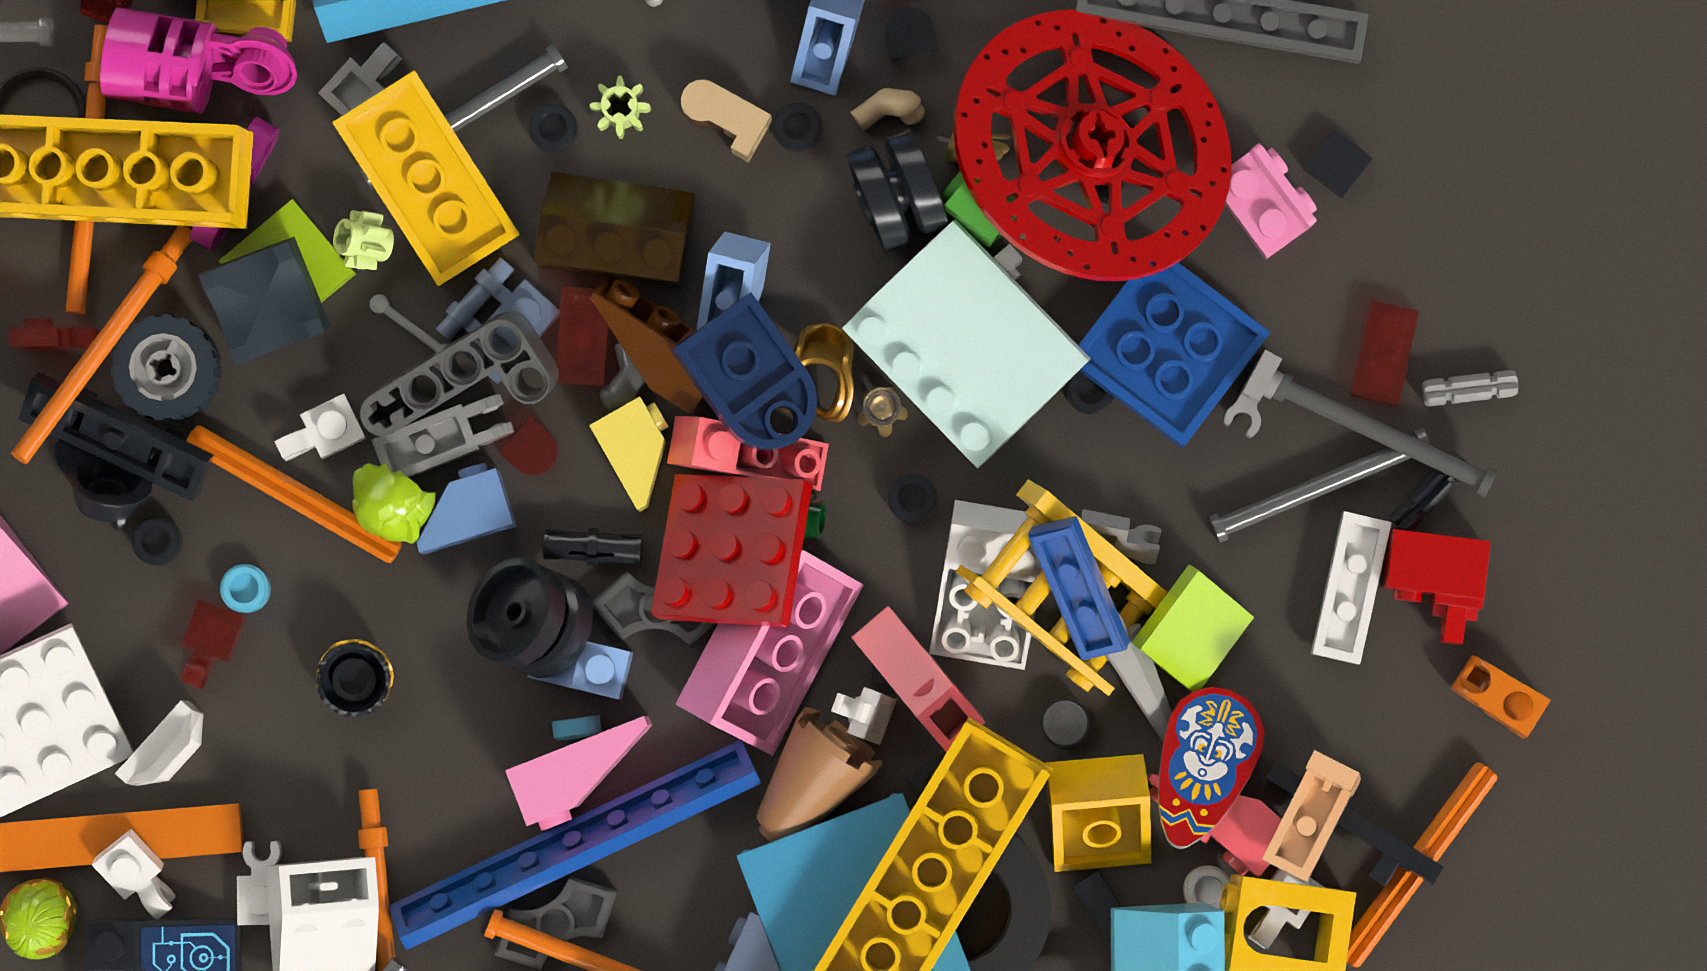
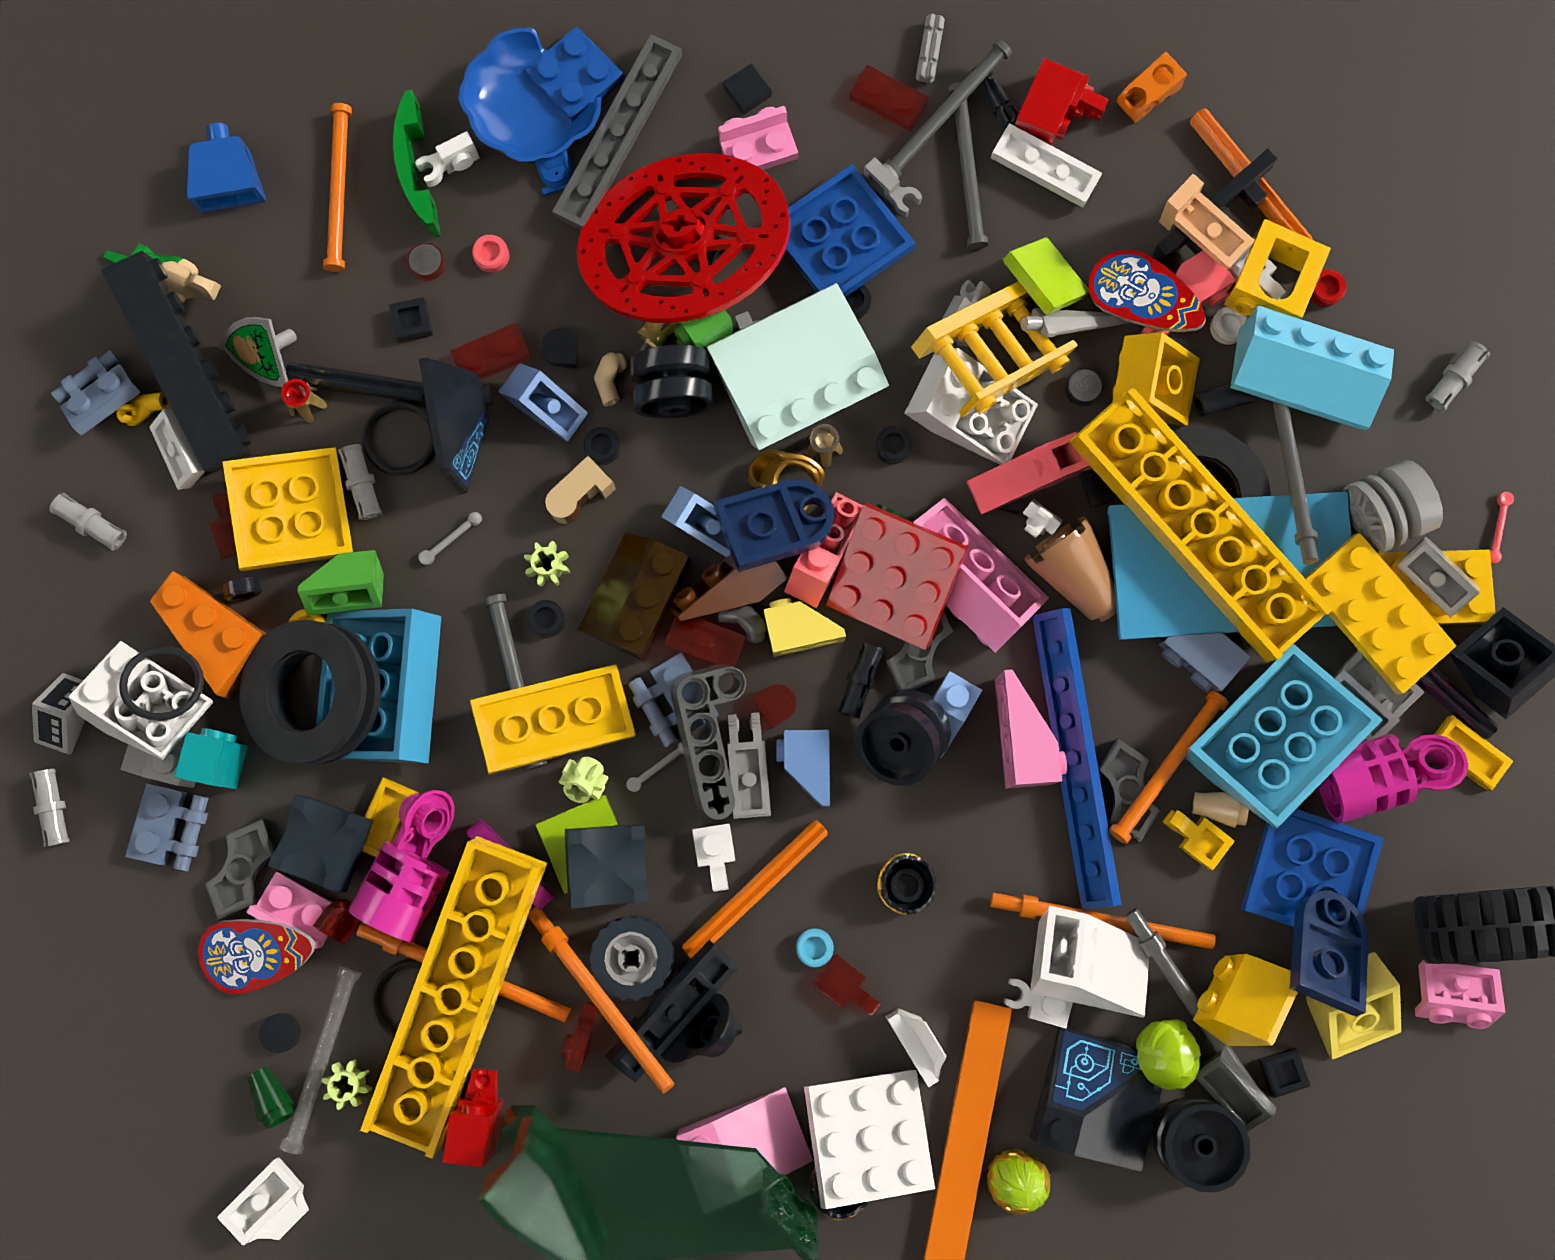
camera: 75 degrees left, 5 degrees down
white plate [92,829,176,919] -> none
black tile [132,517,183,566] -> none
light grey plate [318,42,402,116] -> none
lime hair [352,463,436,544] -> none
medium azure tile [552,715,602,741] -> none
blue tile [1028,516,1130,661] -> none

